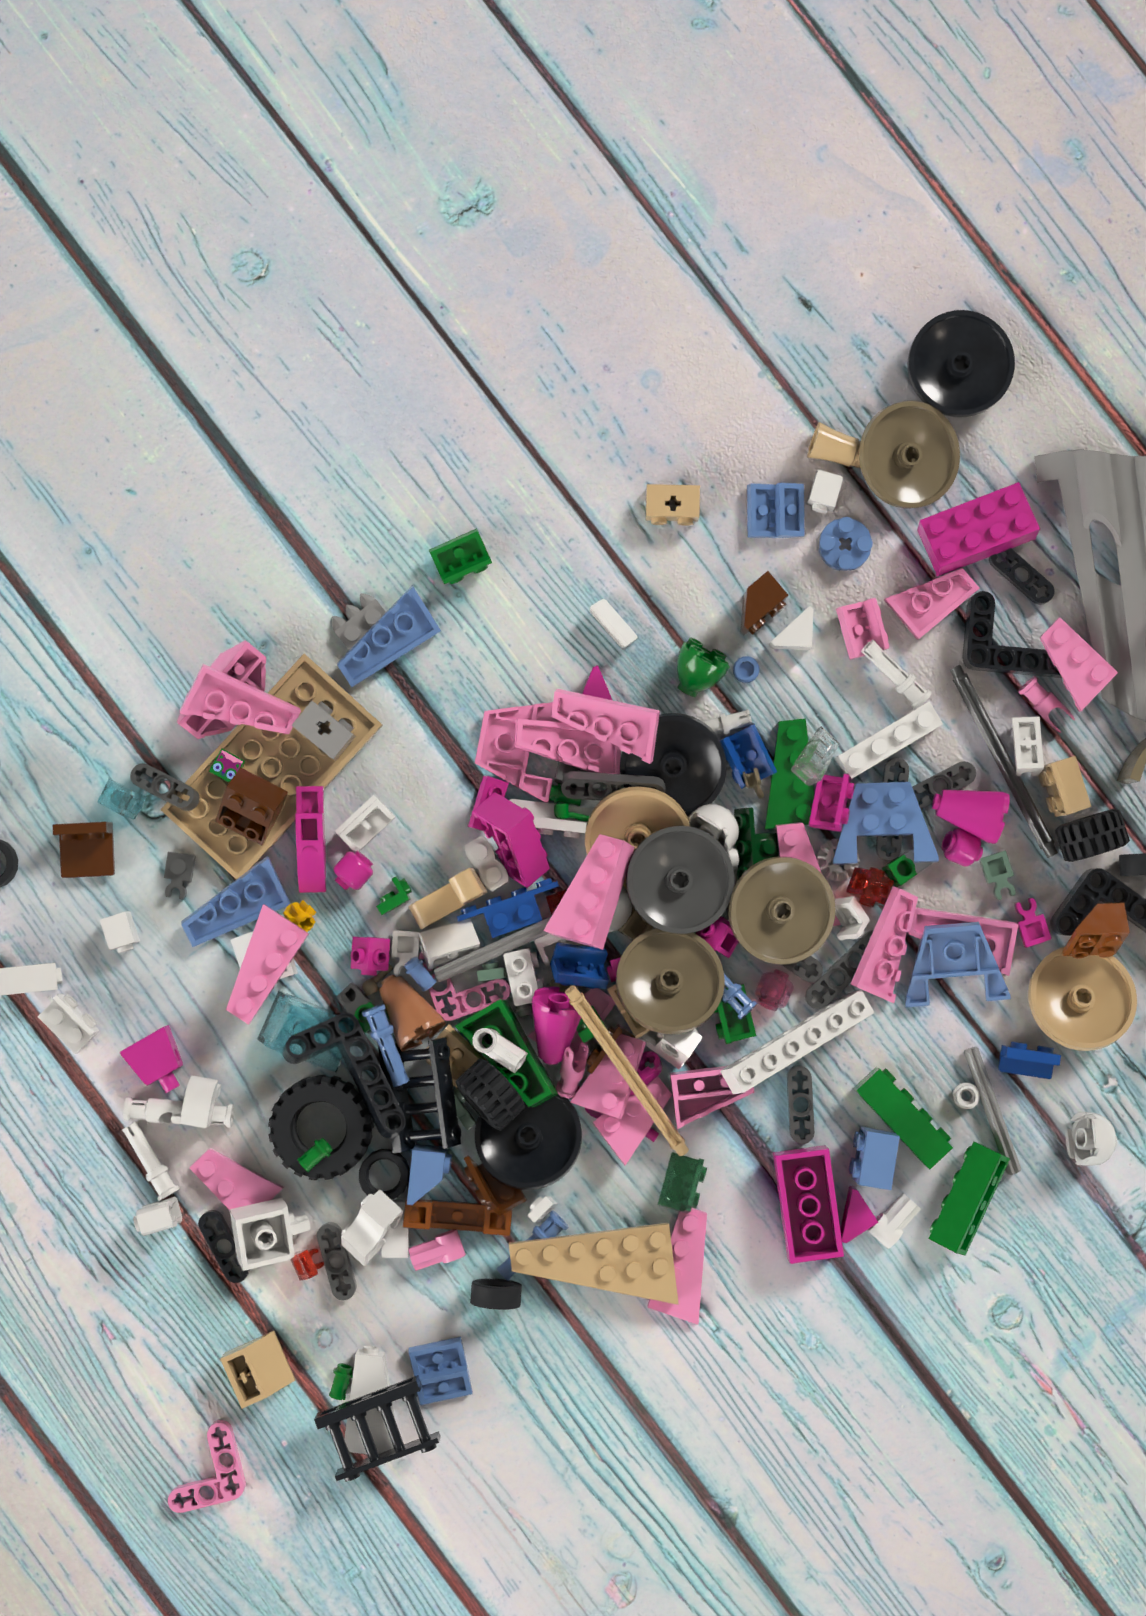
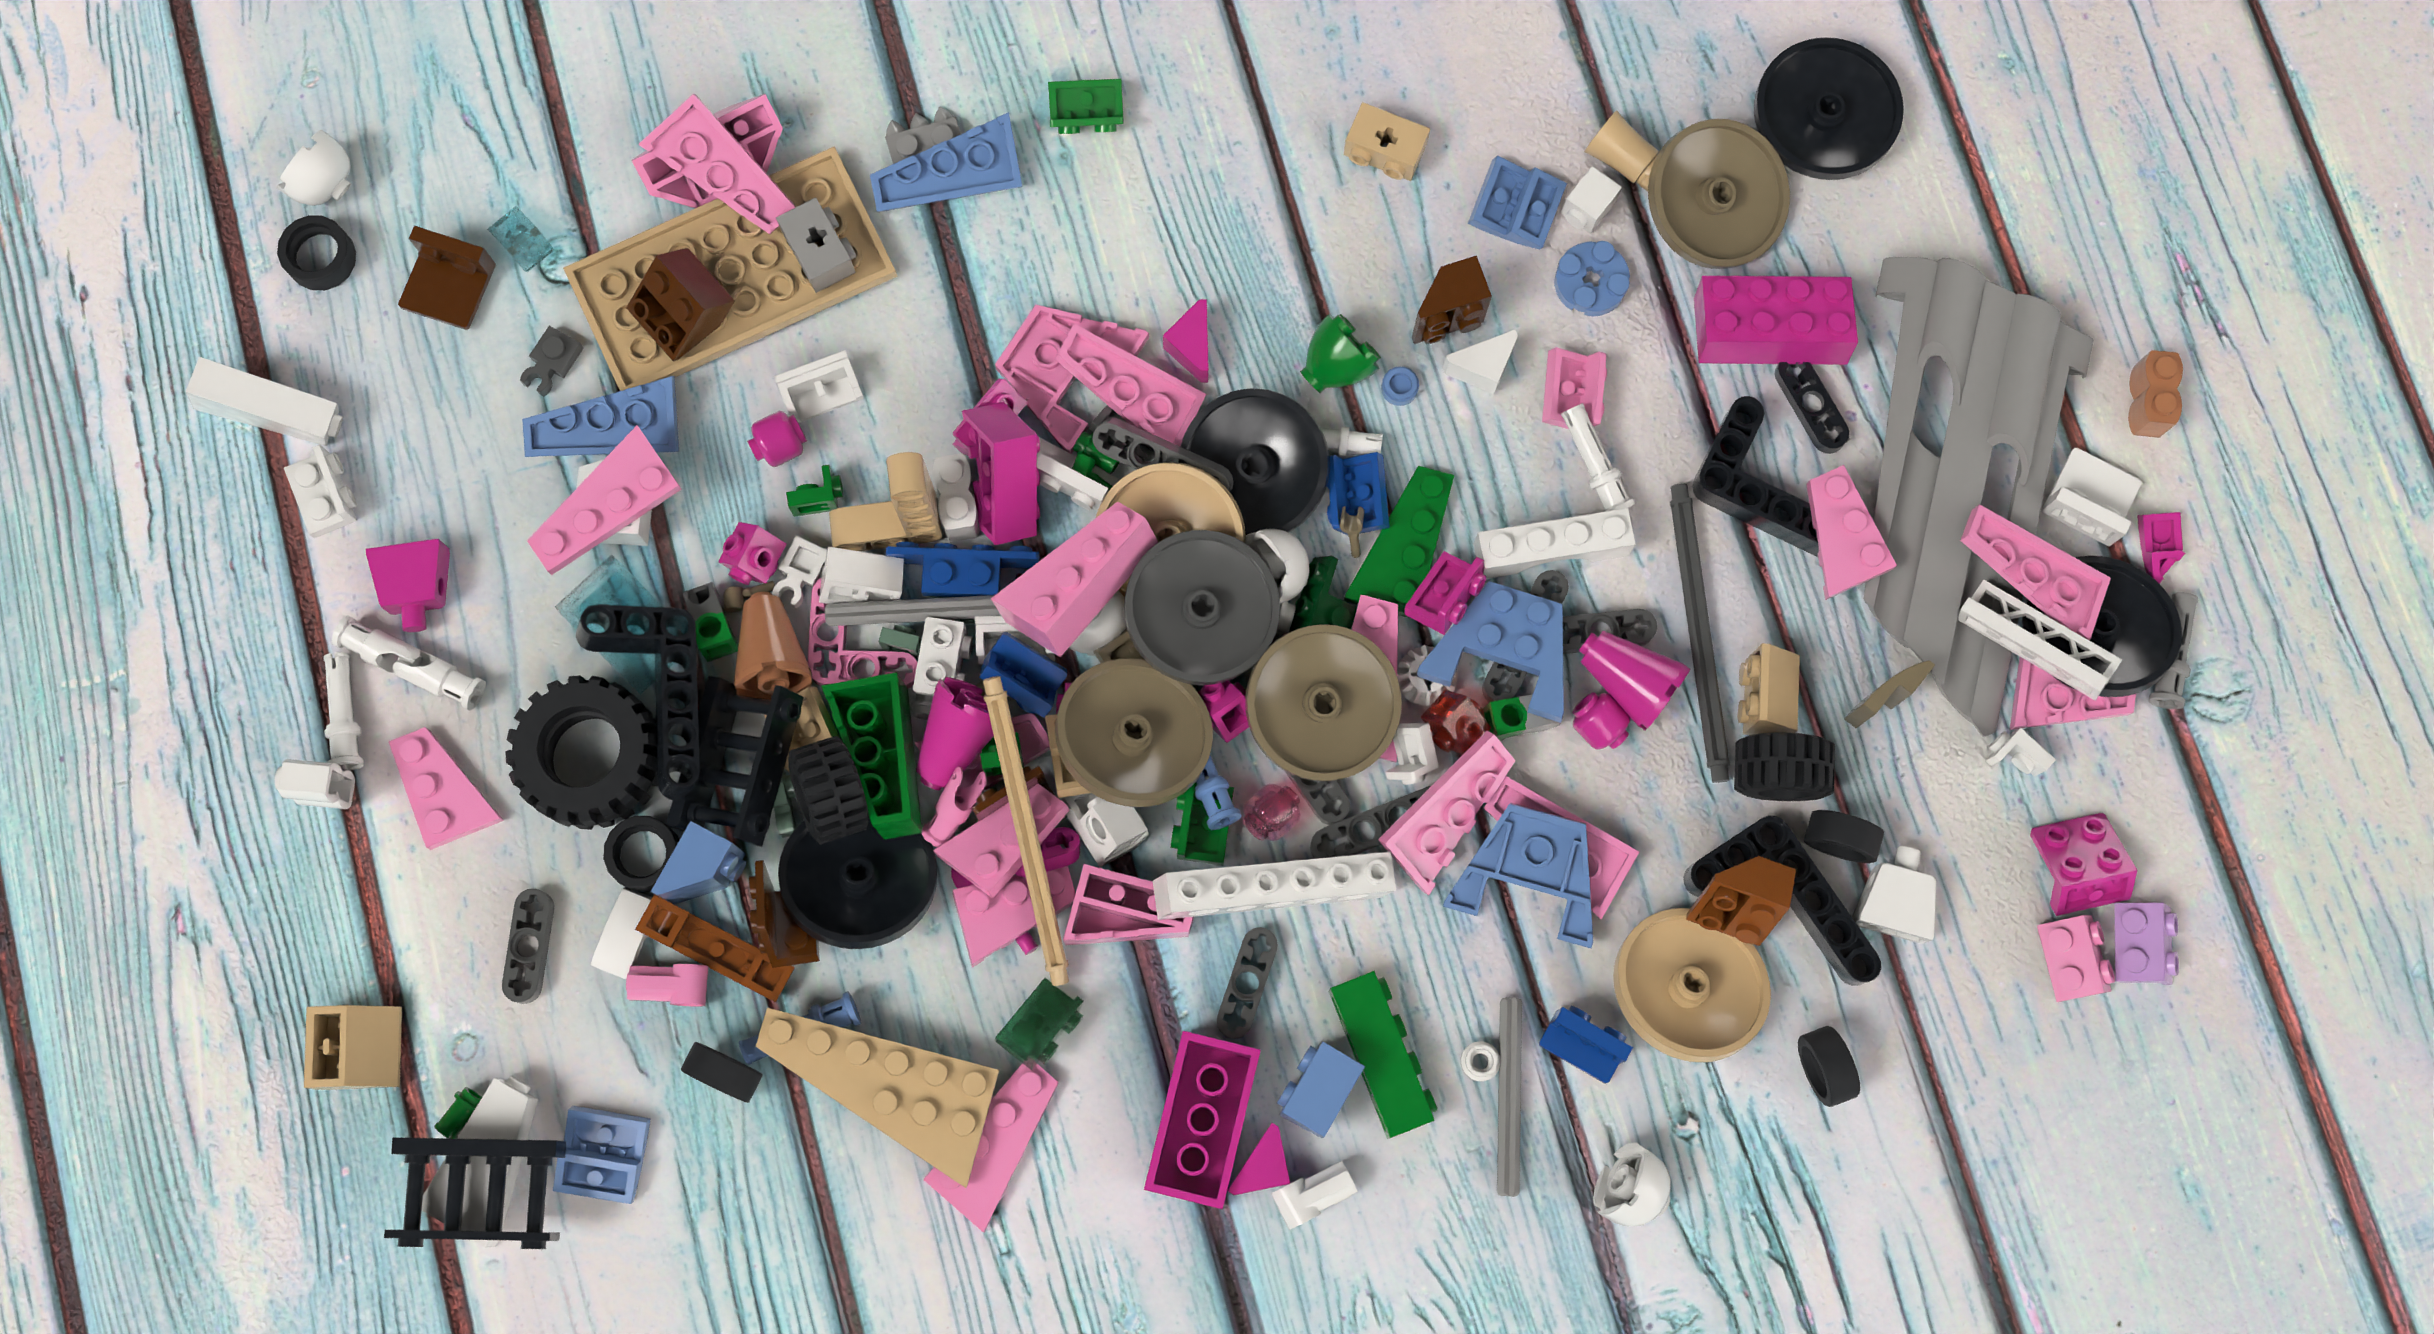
camera: 15 degrees right, 10 degrees down
white brick [100,911,140,953] -> none
dark grey beam [130,763,200,811] -> none
bright pink beam [168,1420,246,1513] -> none
white brick [180,1076,222,1128] -> none
black beam [198,1210,250,1283] -> none
tile [209,748,246,782] -> none
white hinge [229,1198,311,1271] -> none
yellow gear [283,900,316,932] -> none
clear red tile [290,1248,324,1281] -> none
dark pink slope [295,786,326,893] -> none
green pin [297,1138,333,1172] -> none
white brick [341,1189,403,1266] -> none
medium blue pin [362,1004,410,1087] -> none
medium blue pin [404,956,436,992] -> none
white piece [473,1028,528,1073] -> none
white plate [527,1196,558,1223] -> none
bright pink wing [551,689,660,764] -> none
white slope [590,599,638,650] -> none
clear slope [791,726,840,786] -> none
bright pink wing [884,568,980,640] -> none
green brick [929,1141,1010,1256] -> none
sand green plate [979,850,1016,900] -> none
white hinge [1012,717,1044,776] -> none
dark pink plate [1014,898,1052,948] -> none
bright pink piece [1018,676,1075,733] -> none

